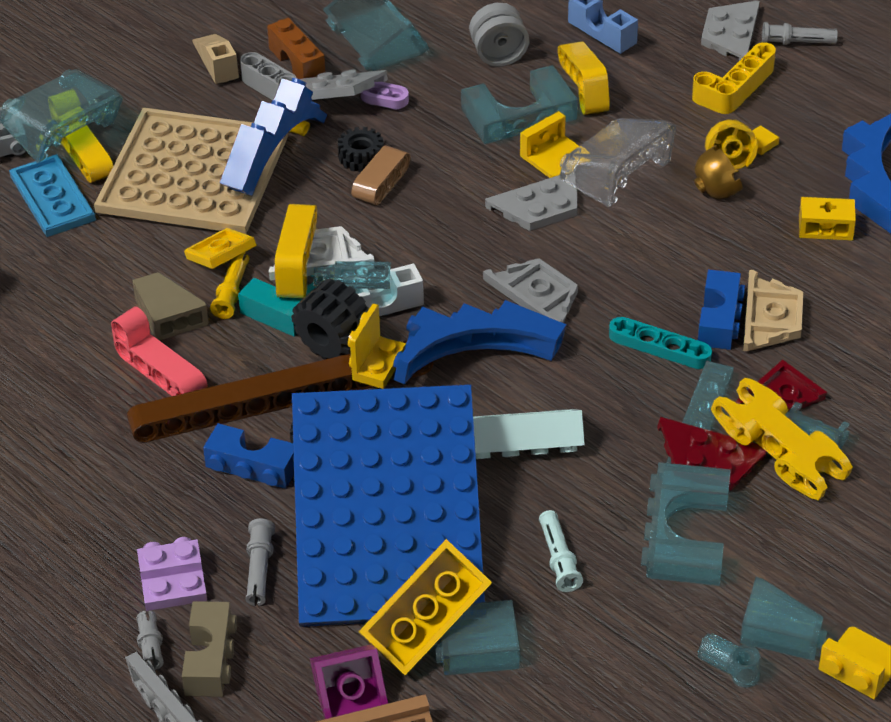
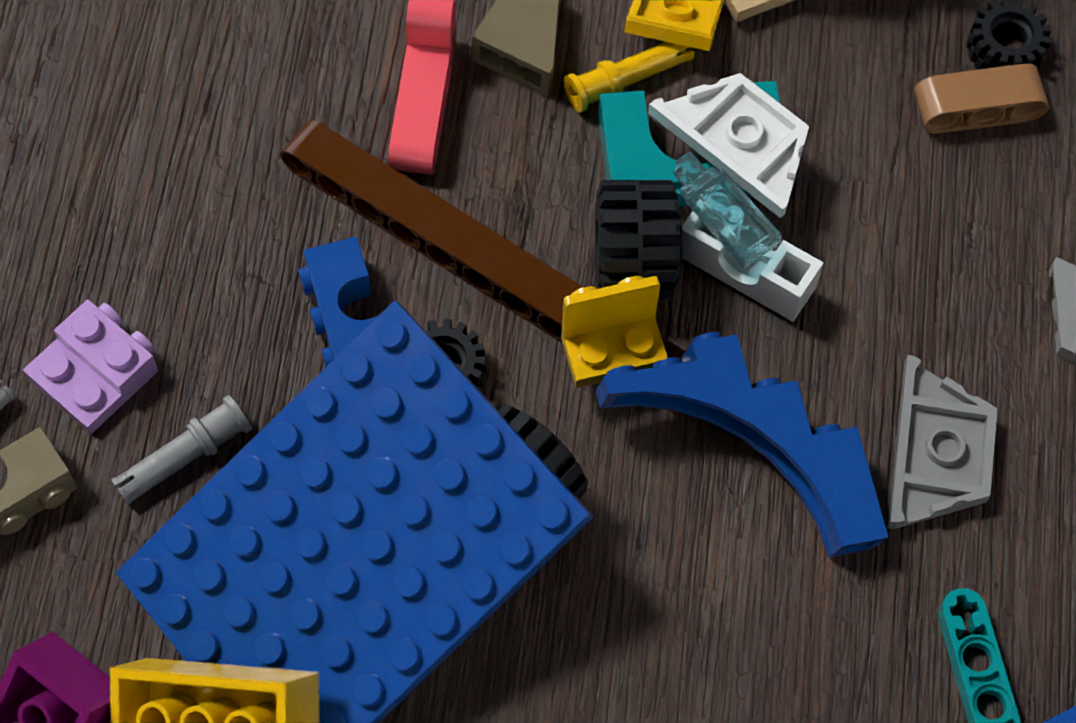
camera: 50 degrees right, 20 degrees up
yellow beam [275,204,317,299] -> none
light aqua slope [473,409,584,459] -> none

